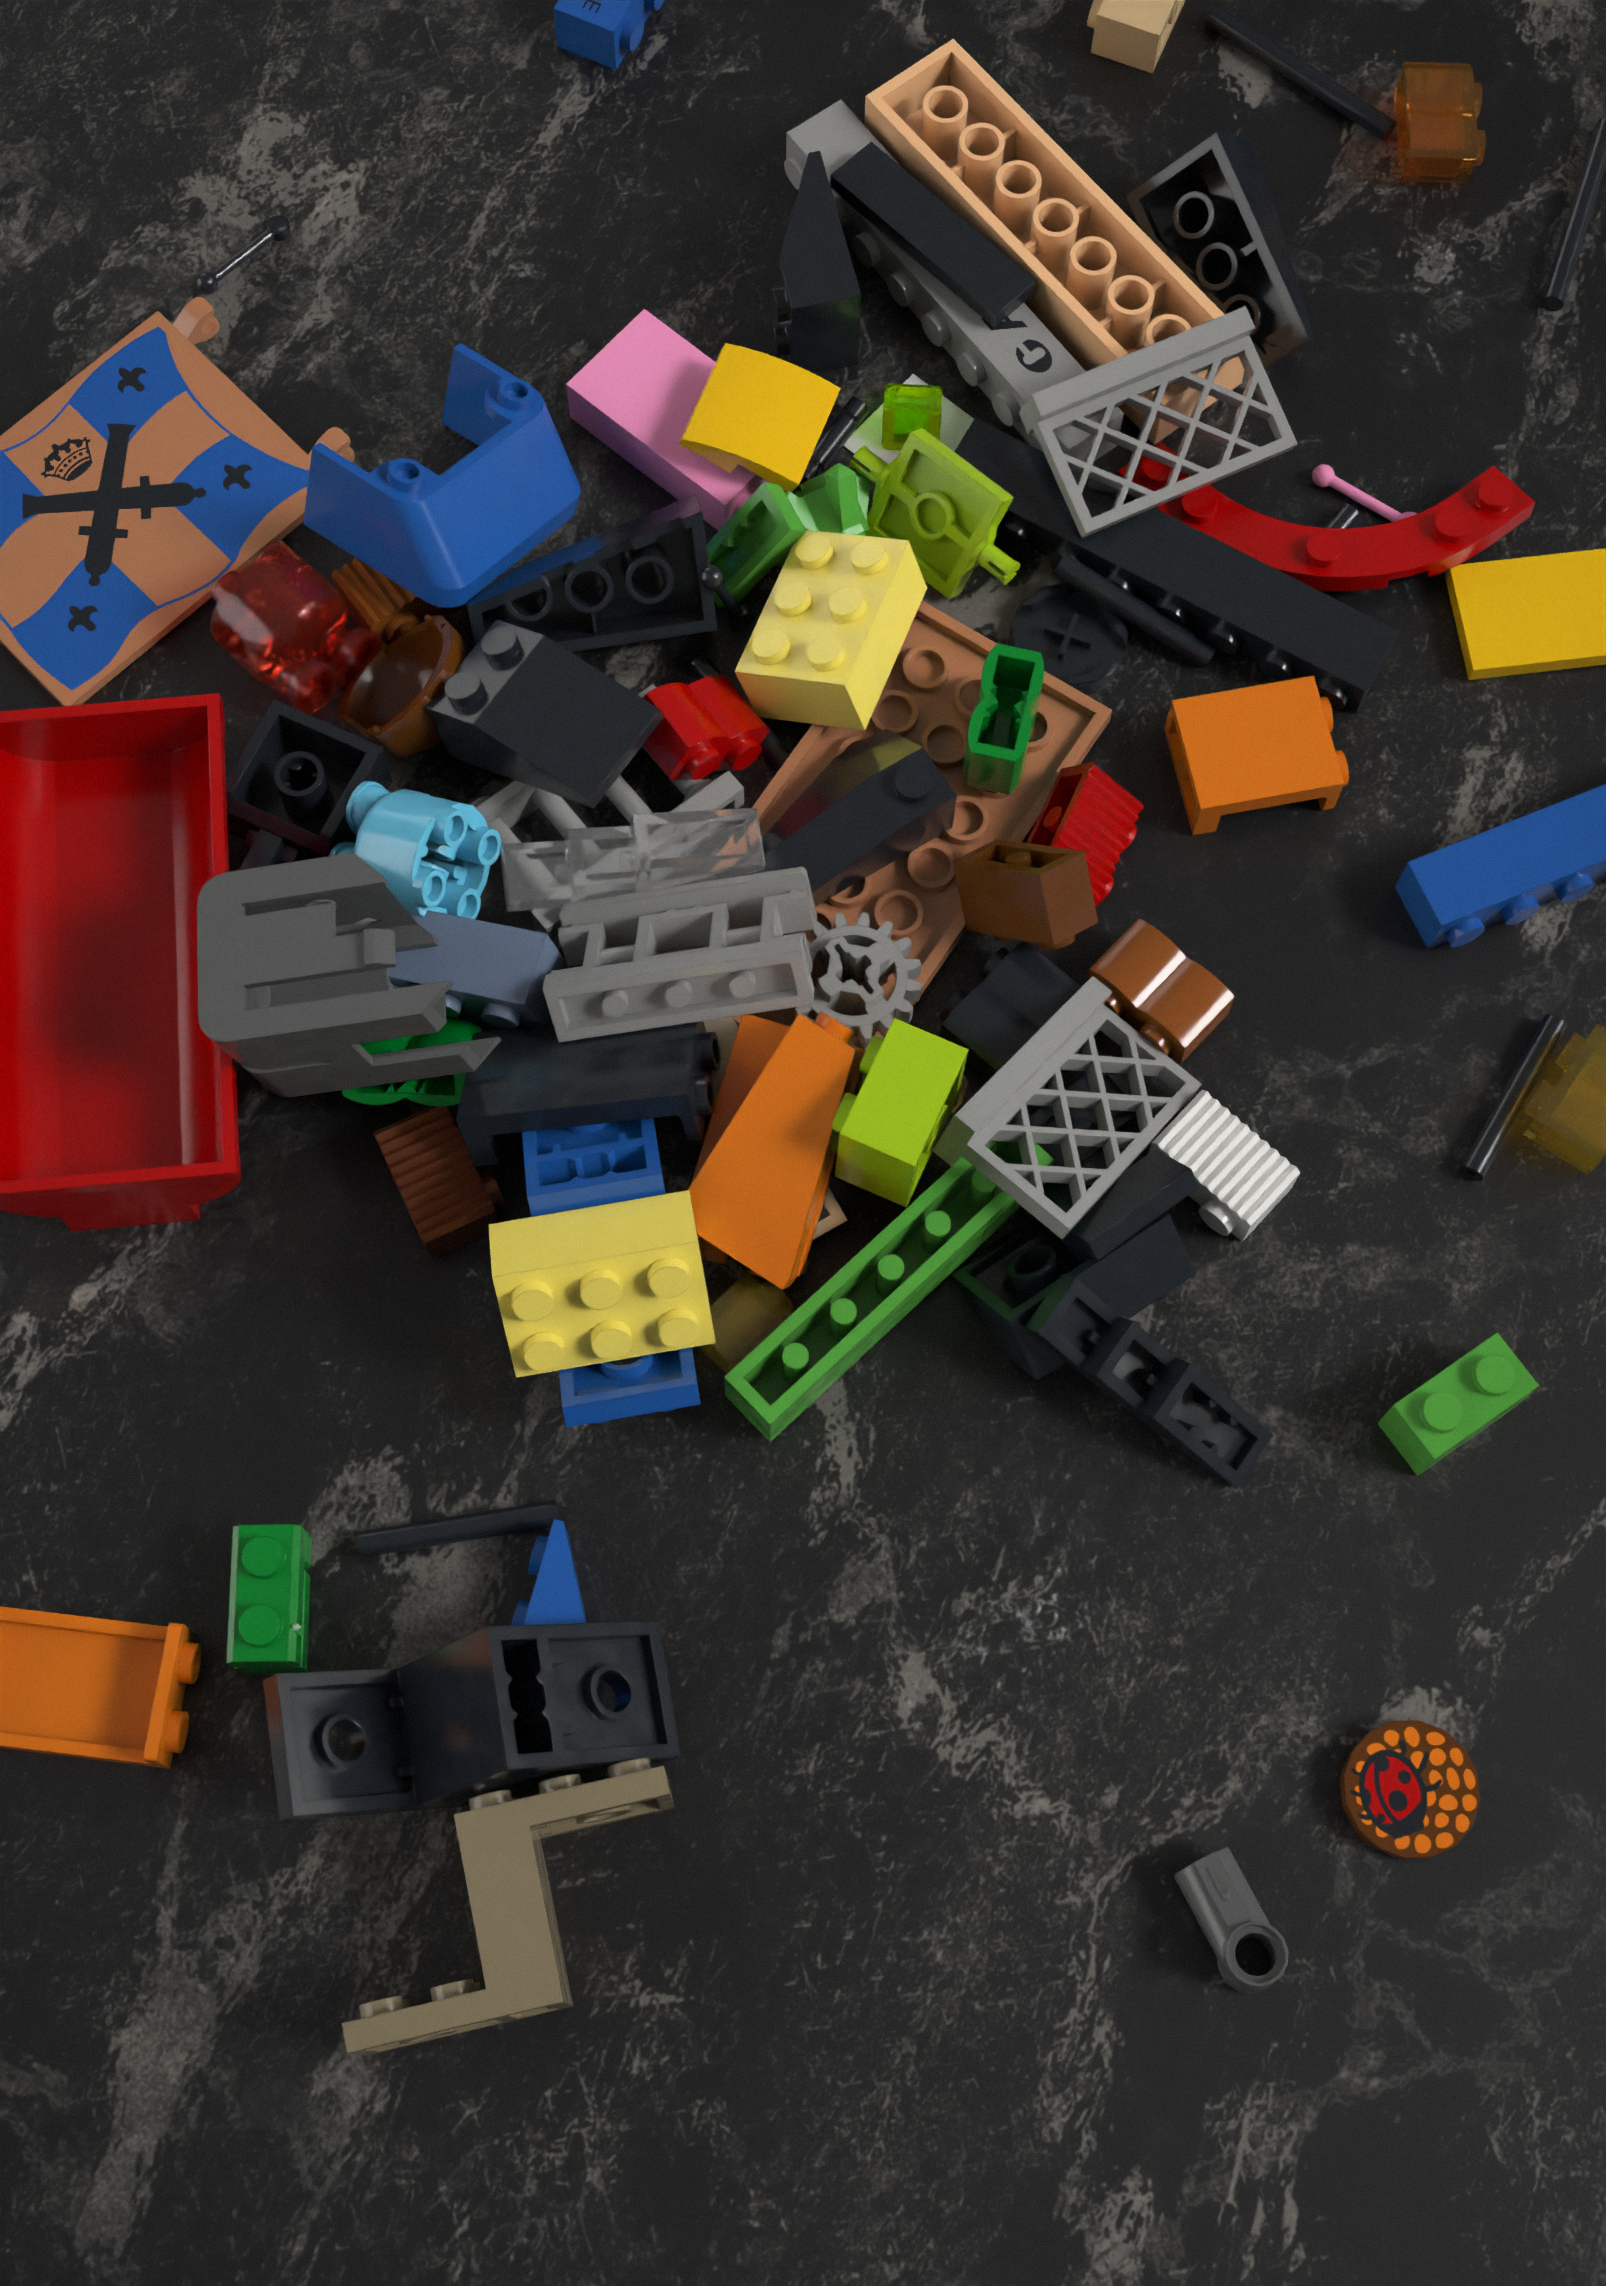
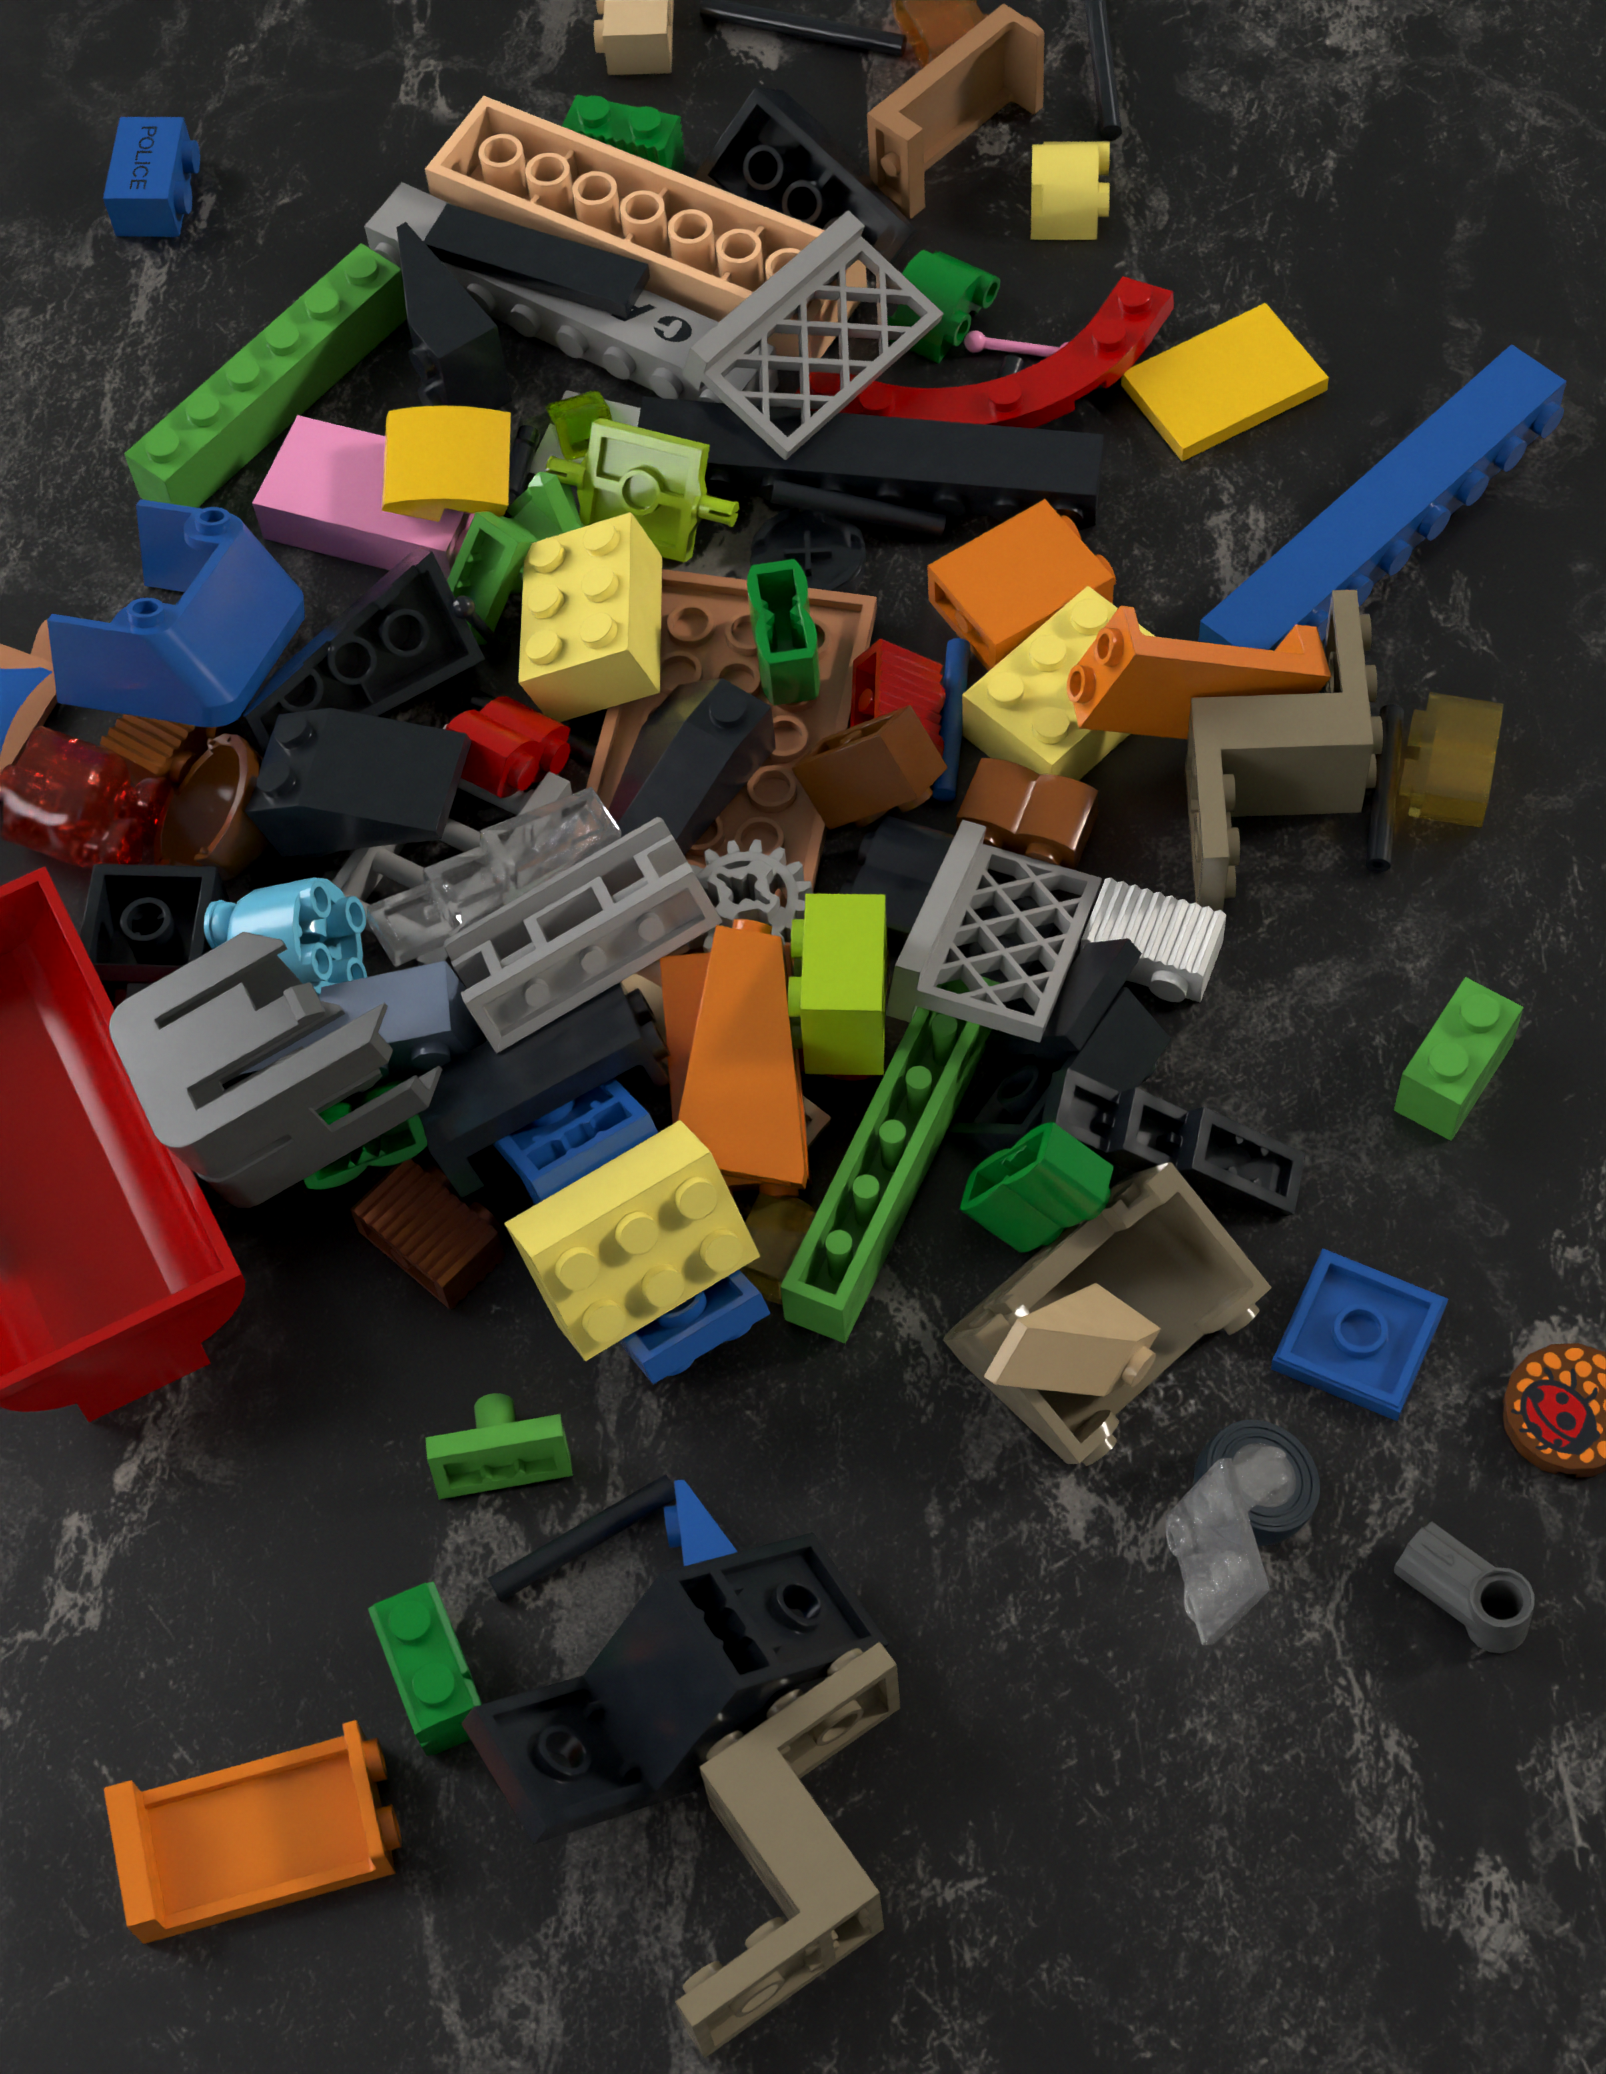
camera: 15 degrees left, 10 degrees down
none -> bright green brick [124,243,407,508]
none -> bright green tile [426,1393,573,1499]
none -> green brick [562,95,686,173]
none -> medium nougat panel [867,3,1044,219]
none -> green cylinder [887,250,1000,364]
none -> blue bar [932,638,971,802]
none -> dark tan windscreen [943,1162,1272,1466]
none -> green brick [959,1122,1114,1252]
none -> light yellow brick [962,586,1155,781]
none -> tan slope [984,1283,1161,1397]
none -> light yellow cylinder [1031,142,1110,240]
none -> orange panel [1067,606,1332,740]
none -> clear plate [1166,1420,1320,1645]
none -> dark tan bracket [1185,590,1383,911]
none -> blue tile [1271,1248,1448,1421]

